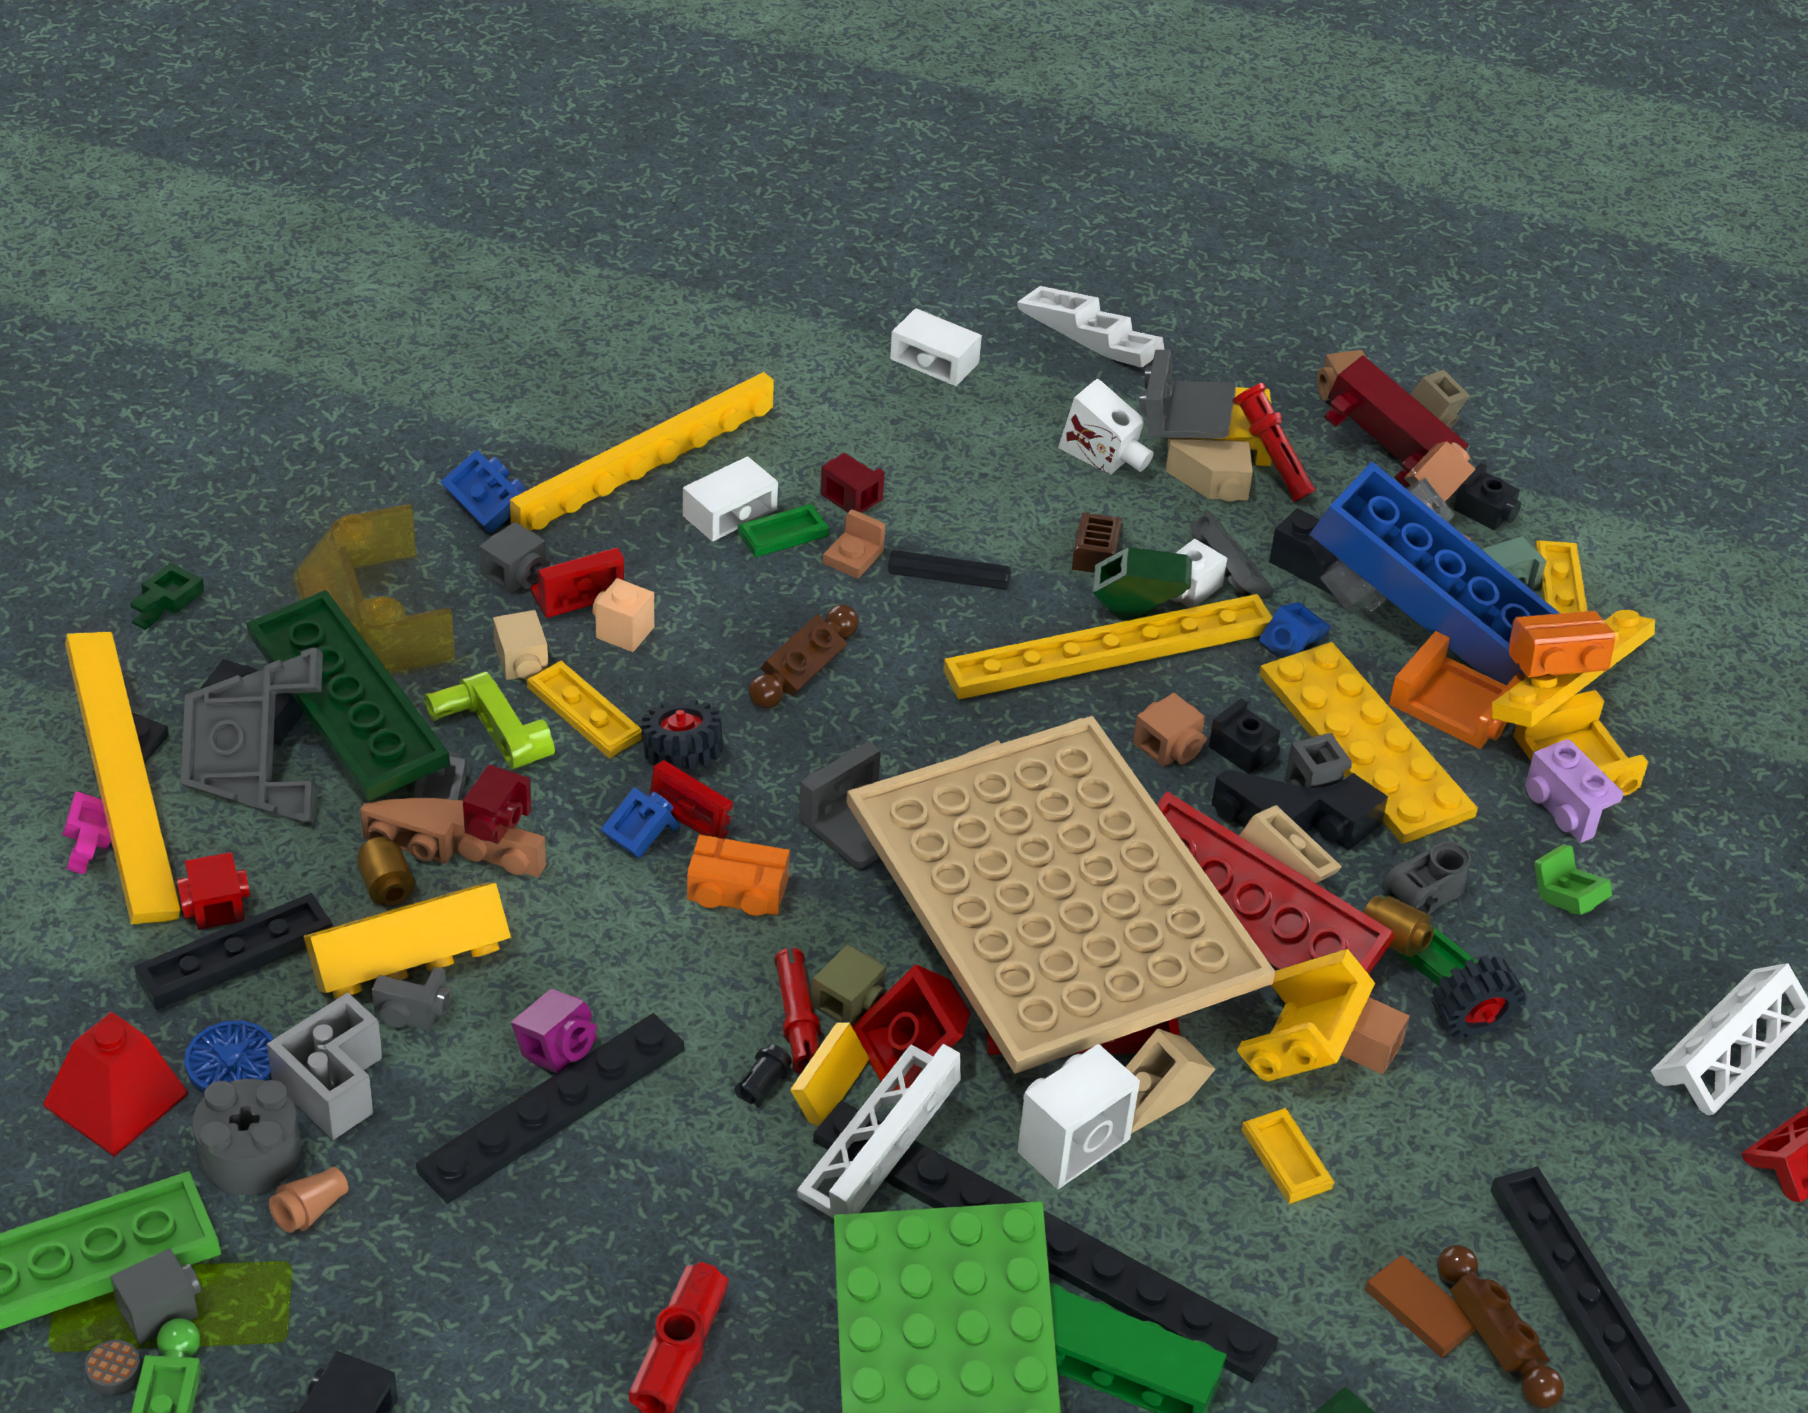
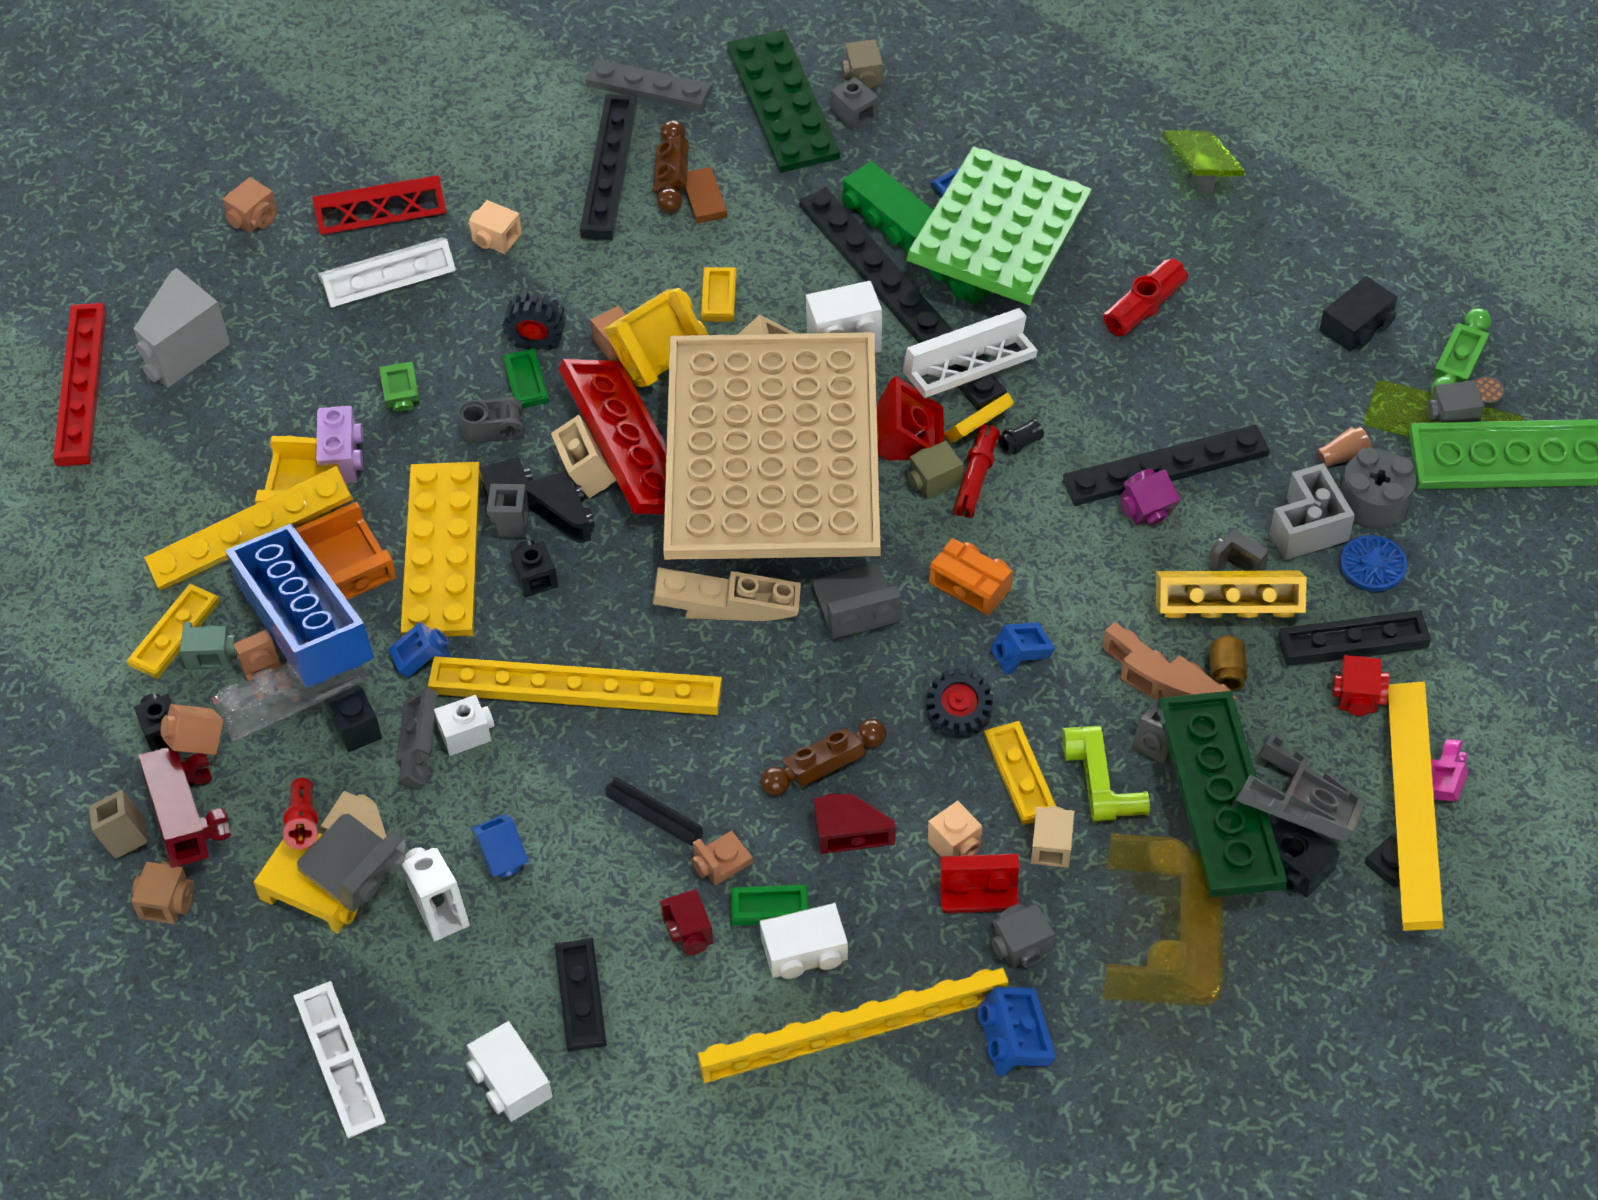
camera: 150 degrees left, 10 degrees up
red slope [43,1011,188,1157] -> none
dark green plate [130,563,204,630] -> none
dark red brick [463,764,532,844] -> none
red tile [649,760,733,839] -> none
reddish brown slope [1072,512,1122,573] -> none
dark green slope [1093,547,1192,621] -> none
nougat brick [1133,693,1207,768] -> none
pearl gold brick [1363,896,1434,957] -> none
orange brick [1508,611,1616,677] -> none
none -> light nougat brick [469,200,522,254]
none -> blue brick [471,814,529,878]
none -> black tile [554,938,607,1052]
none -> dark red slope [814,793,896,854]

